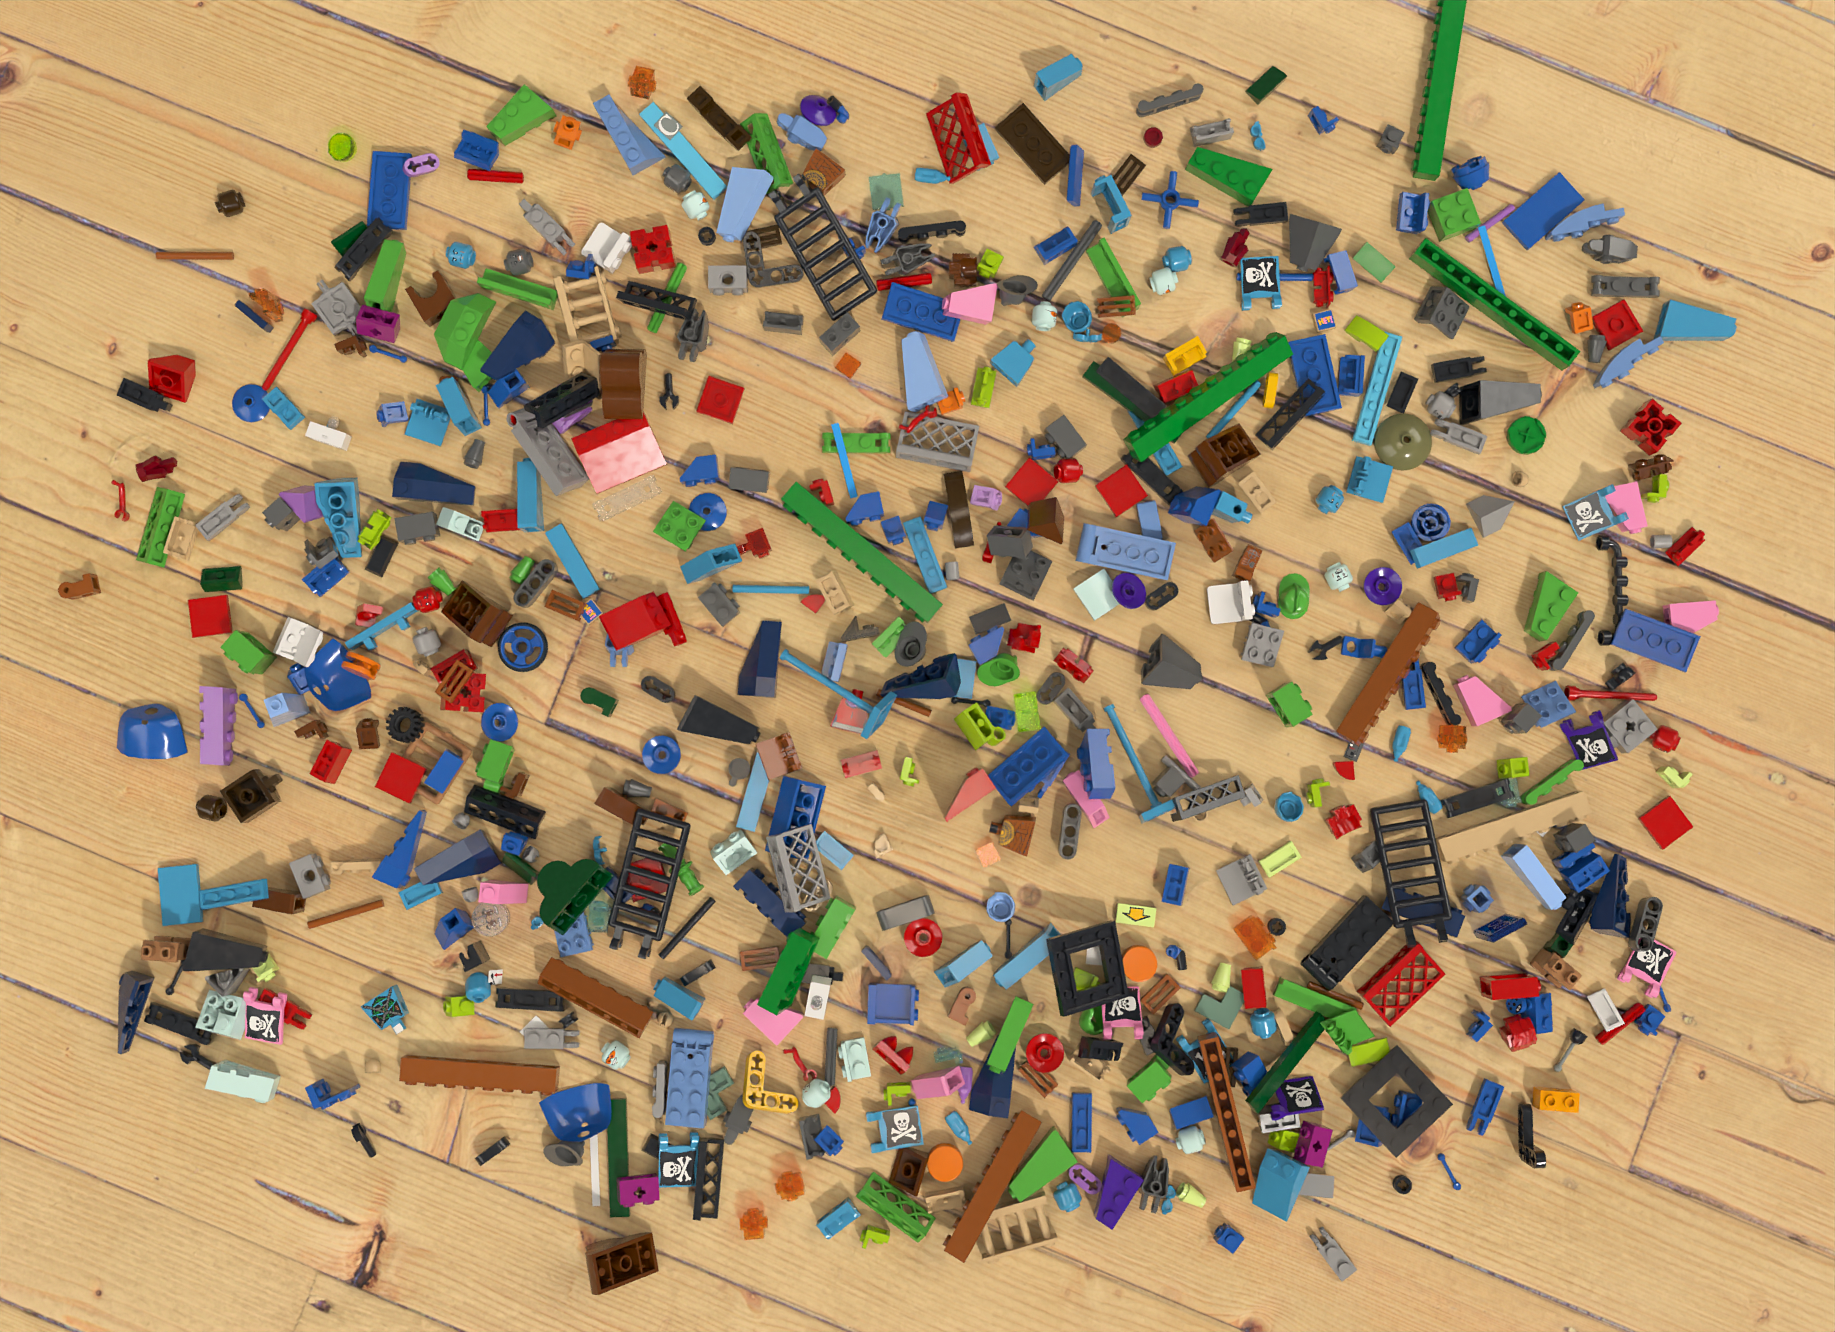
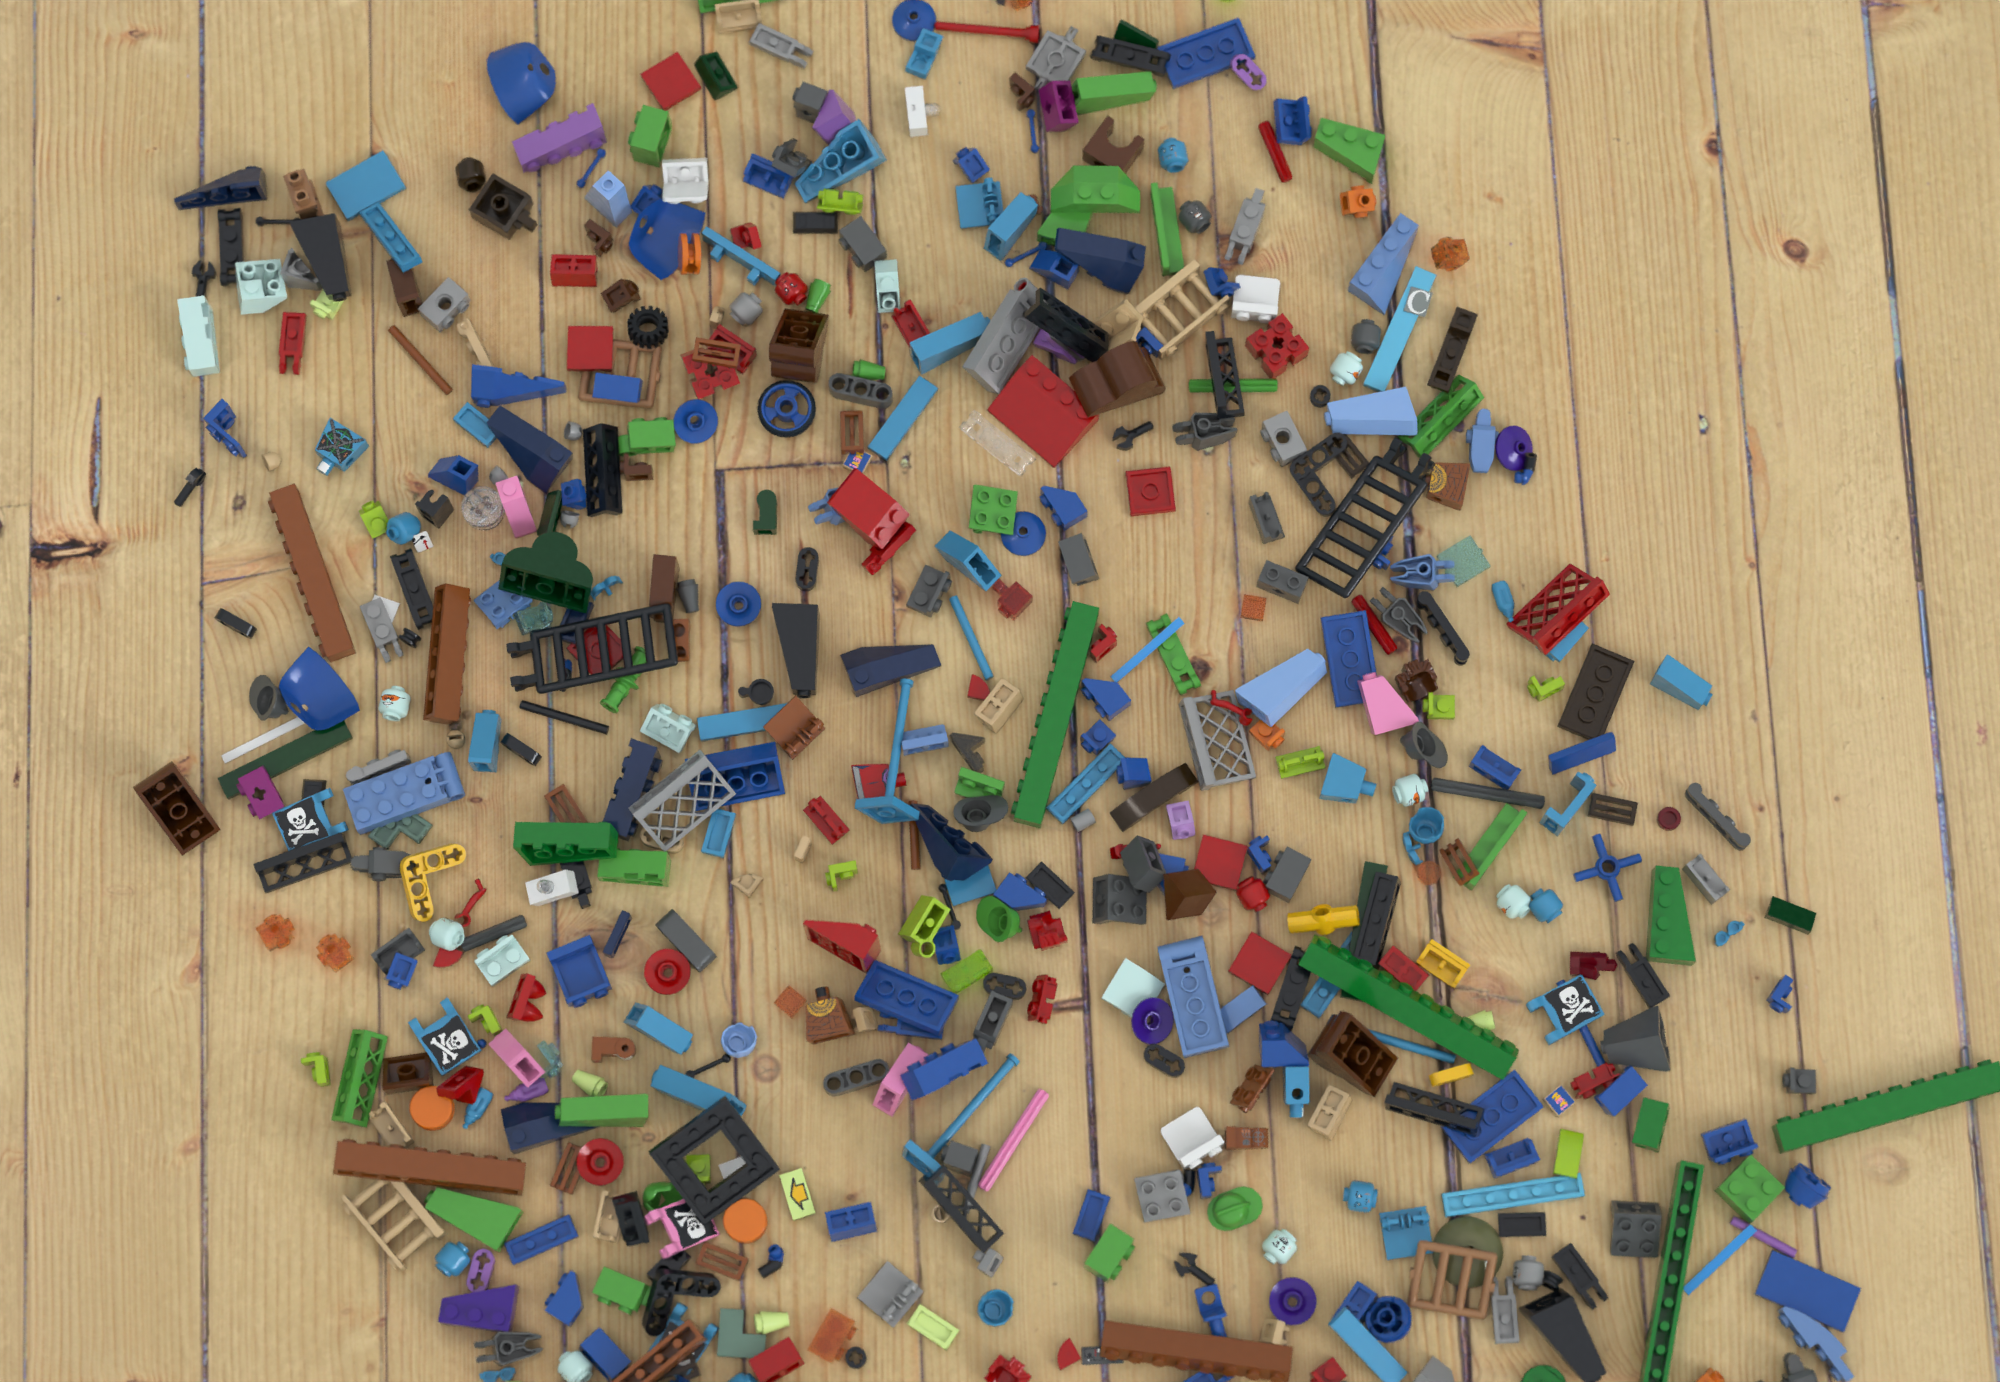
camera: 70 degrees right, 10 degrees down
flag [243,987,287,1045] -> none
dark blue wedge [392,462,476,506] -> none
dark grey cone [463,439,485,469] -> none
bright pink slope [743,997,804,1046] -> none
dark azure hinge [816,1198,861,1240] -> none
dark grey slope [1141,634,1202,689] -> none
lime bracket [1306,778,1330,808] -> none
none -> red slope [436,1066,484,1104]
none -> blue tile [1073,1189,1110,1242]
none -> yellow piece [1287,904,1360,935]
none -> medium nougat bar [1407,1240,1497,1320]
none -> lime bracket [1527,676,1565,702]

